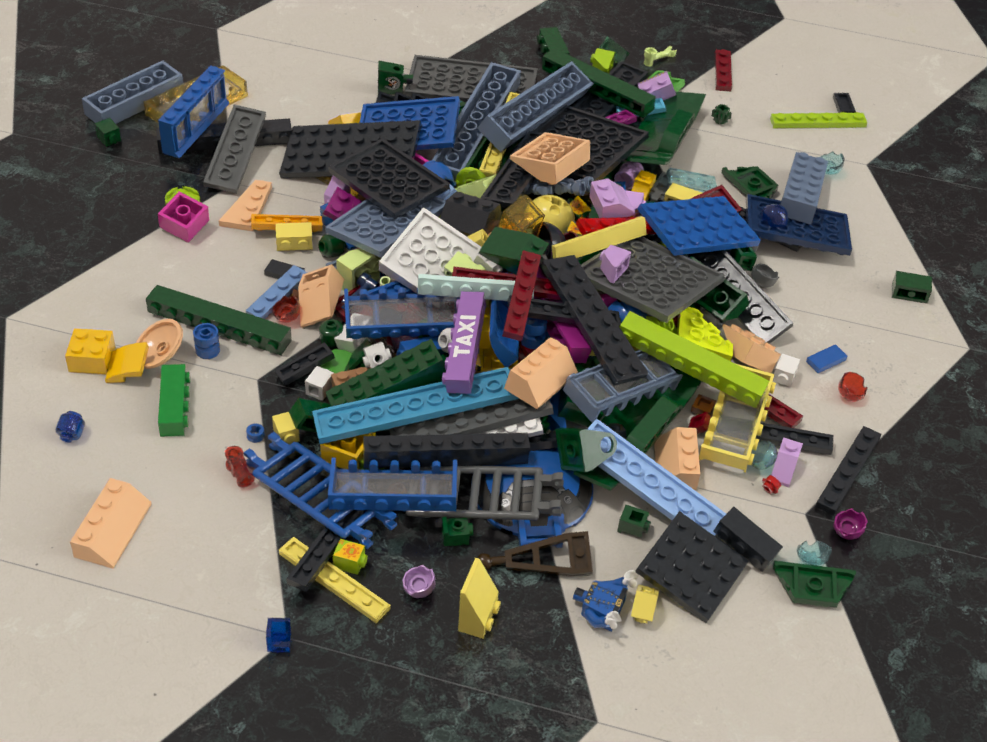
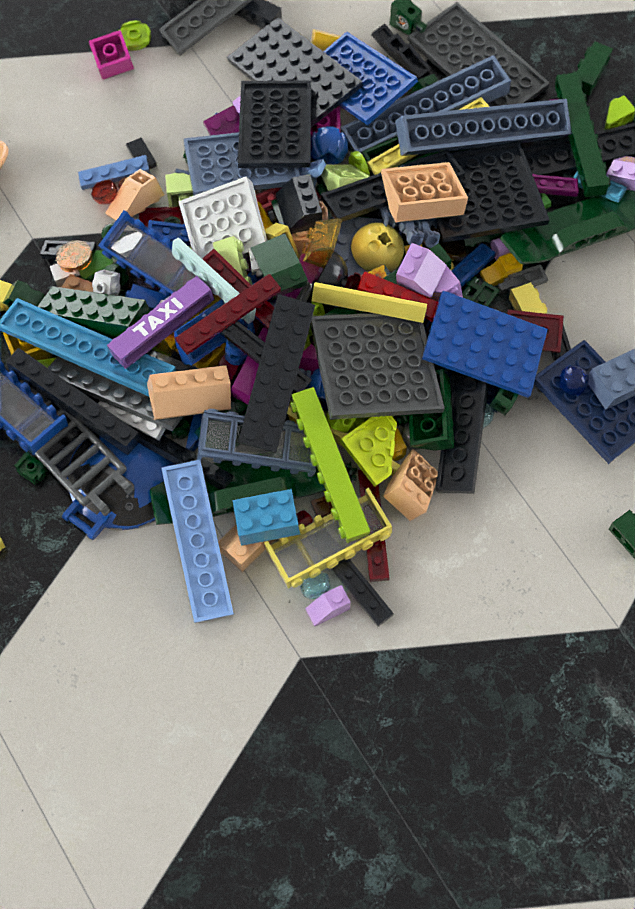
camera: 45 degrees right, 20 degrees up
dark green brick [146,285,292,356] -> none
blue wheel [193,323,220,359] -> none
light nougat wing [219,180,272,231] -> none
light orange plate [251,214,323,232] -> none
light yellow brick [276,222,313,251] -> none
dark blue brick [341,272,380,310] -> none
dark brown plate [477,531,593,576] -> none
dark green hose [555,428,617,472] -> none
blue torso [573,570,638,632] -> none
lavender slope [600,245,631,283] -> none
dark green brick [617,505,651,537] -> none
light yellow slope [631,584,659,623] -> none
black plate [635,511,749,623] -> none
clear light blue plate [667,167,717,191] -> none
black brick [713,506,783,572] -> none
dark green wing [721,166,778,199] -> none
dark grey hair [751,263,779,288] -> none
red plate [762,475,781,494] -> none
white brick [773,354,800,387] -> none
dark green wing [773,561,856,608] -> none
clear light blue hair [797,541,832,566] -> none
blue tile [806,344,848,373] -> none
black plate [815,426,882,515] -> none
magenta hair [833,508,867,540] -> none
clear red hair [838,372,868,402] -> none
none -> clear orange tile [56,240,93,272]
none -> dark azure brick [233,489,300,546]

